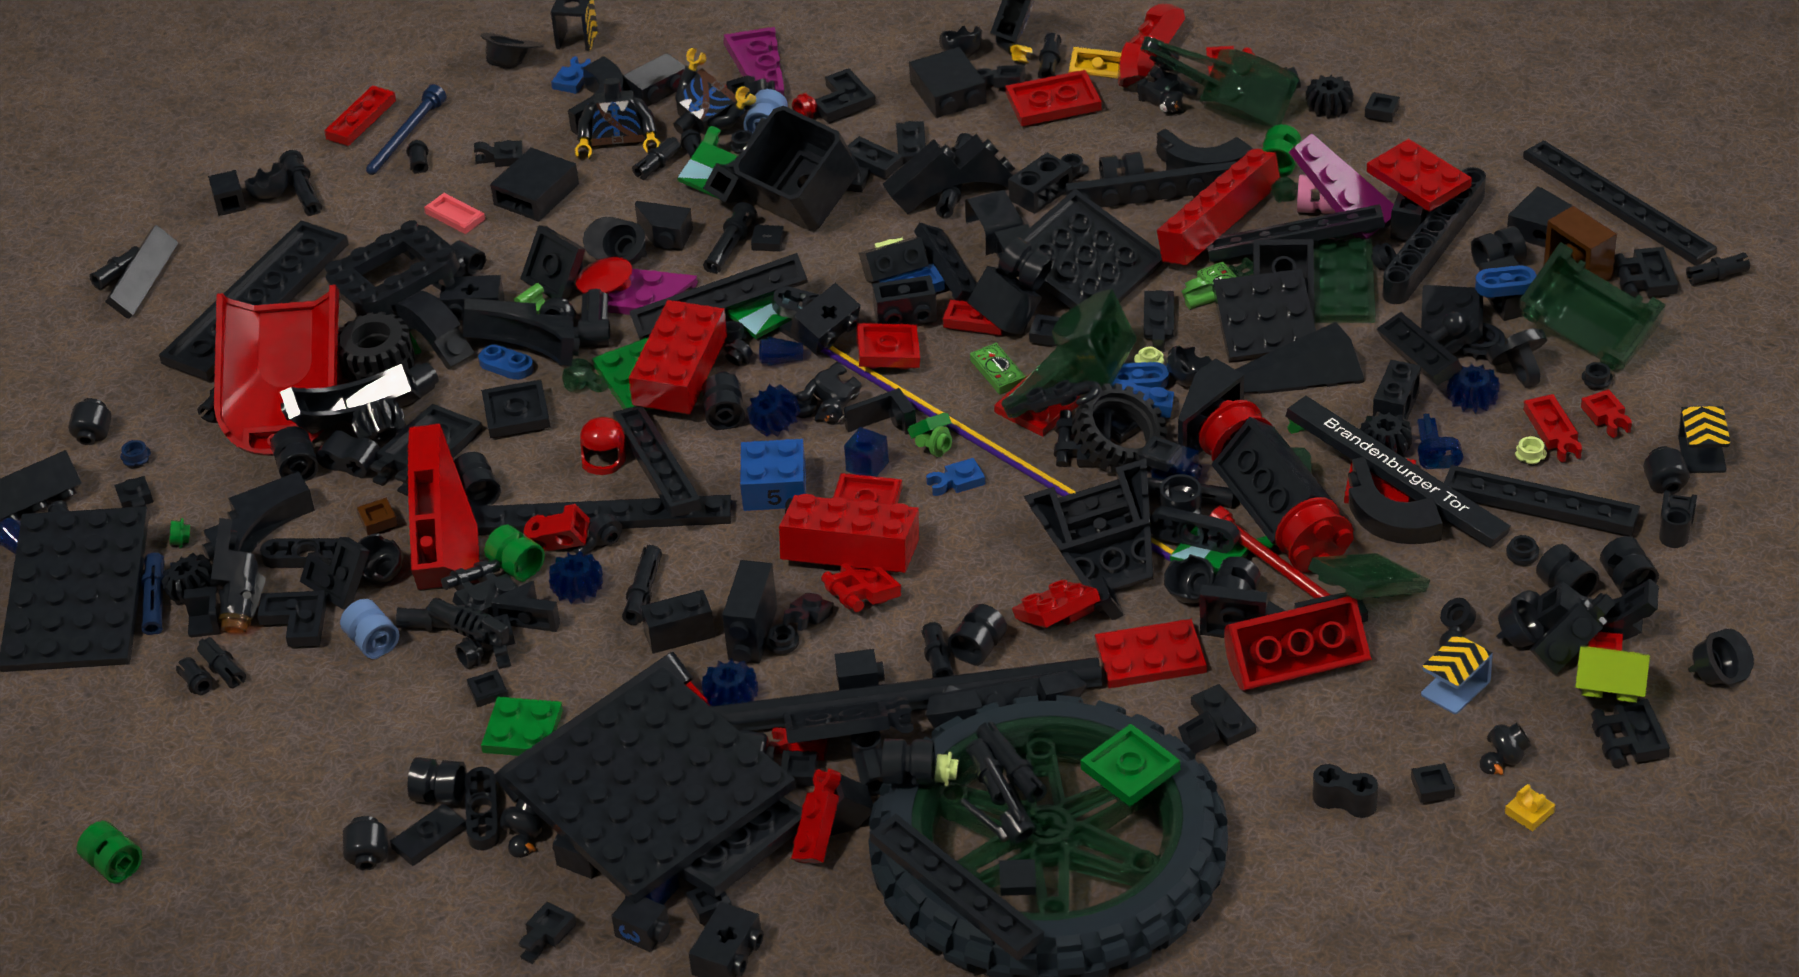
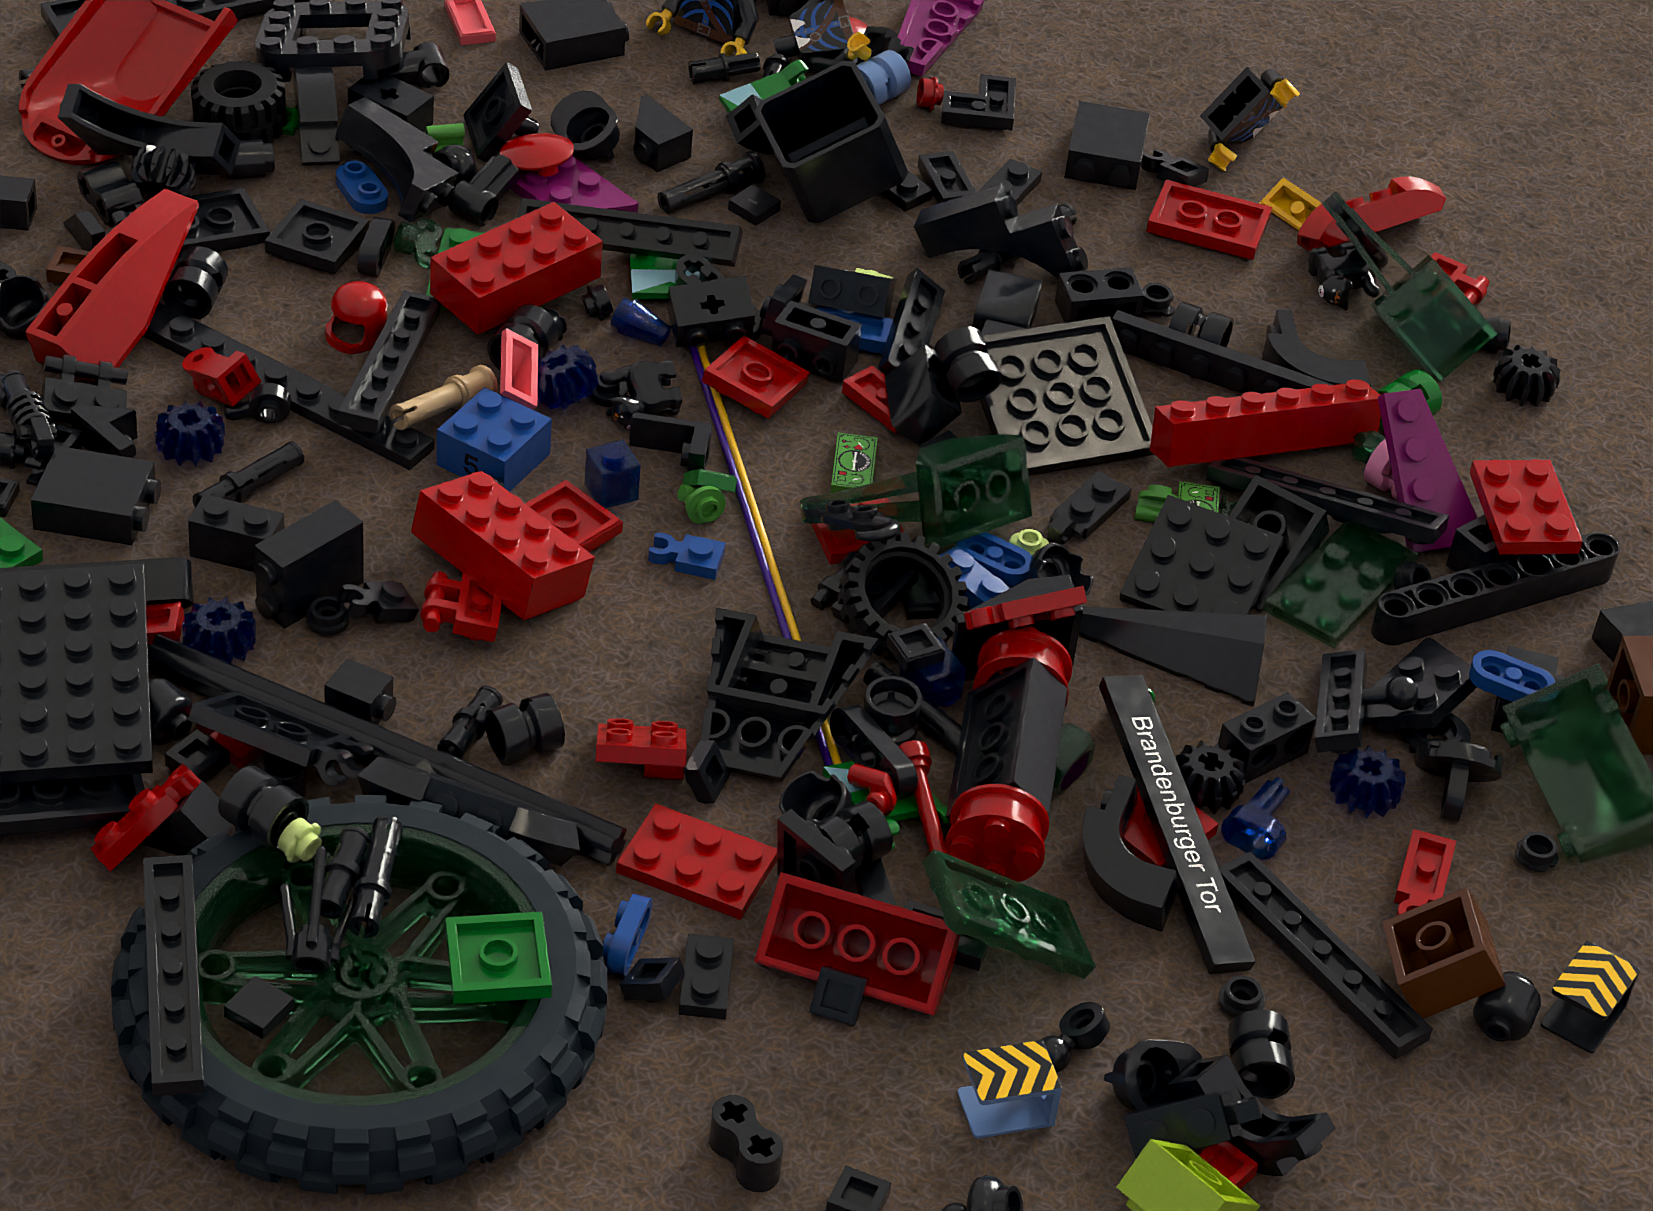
camera: 25 degrees right, 0 degrees up
black wheel [271,426,319,481] -> none
green wheel [484,524,545,582] -> none
black plate [724,321,747,345] -> none
black hair [939,26,982,57] -> none
black pin [1038,33,1062,79] -> none
black plate [1364,92,1400,122] -> none
black wheel [1471,226,1527,268] -> none
yellowish green plate [1515,436,1547,464] -> none
red plate [1581,389,1632,438] -> none
black wheel [1600,536,1659,596] -> none
black piece [1659,490,1697,548] -> none
none -> black brick [31,446,161,546]
none -> black tile [64,210,105,251]
none -> black beam [357,217,395,277]
none -> tan pin [389,364,498,430]
none -> coral slope [500,328,538,410]
none -> blue plate [603,894,653,976]
none -> black plate [759,274,807,337]
none -> black tile [809,965,869,1026]
none -> red arm [847,763,897,815]
none -> red plate [963,586,1087,630]
none -> reddish brown brick [1382,887,1506,1019]

